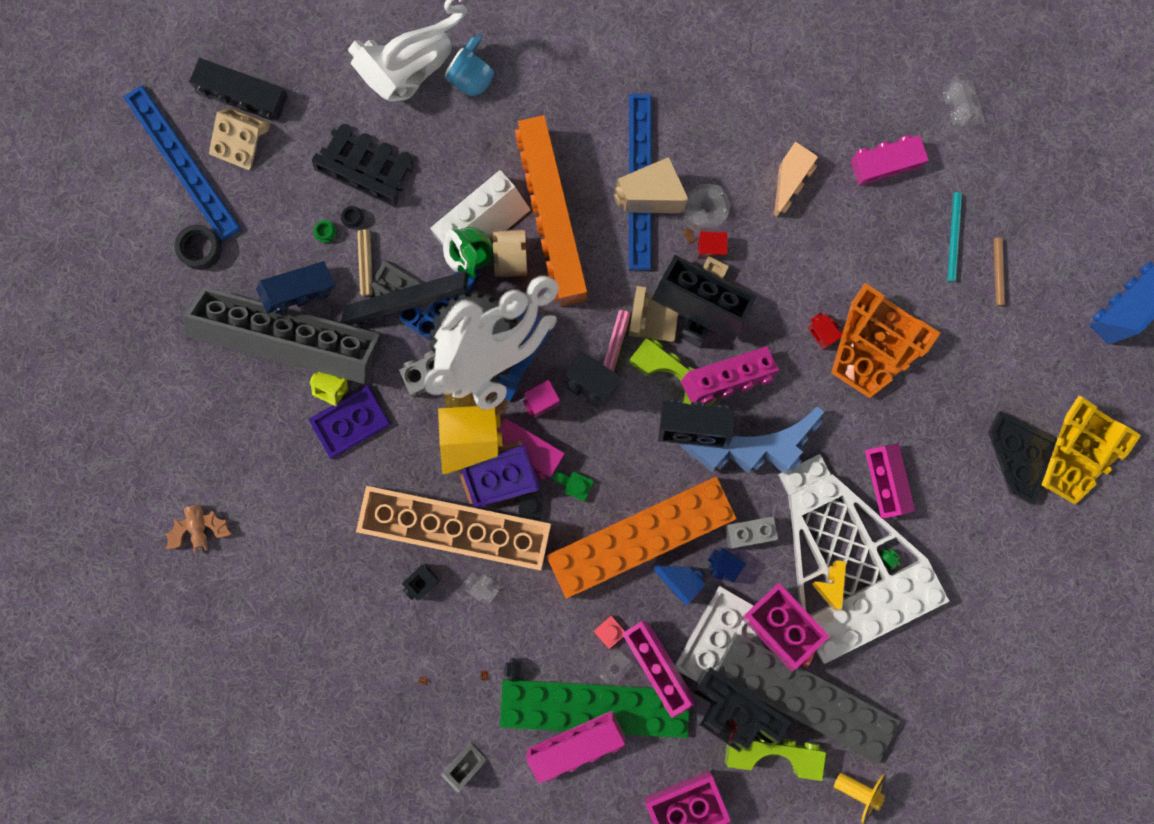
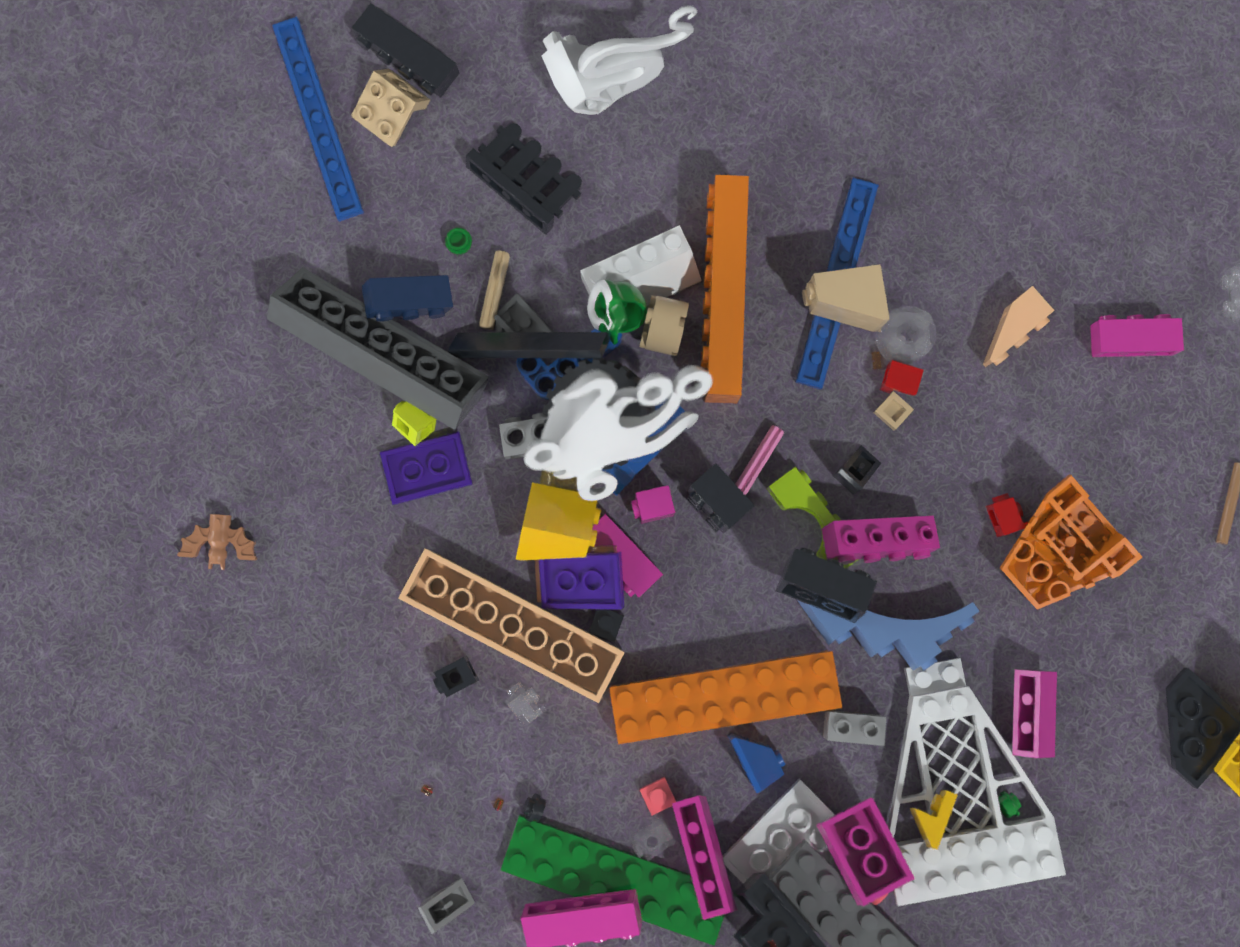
camera: 20 degrees right, 0 degrees up
black tyre [174,224,222,270] -> none
black plate [341,206,364,229] -> none
dark azure piece [445,34,495,96] -> none
green plate [551,471,594,502] -> none
tan bracket [629,286,678,342] -> none
black brick [651,255,757,342] -> none
clear blue brick [707,547,746,583] -> none
teal bar [947,192,962,282] -> none

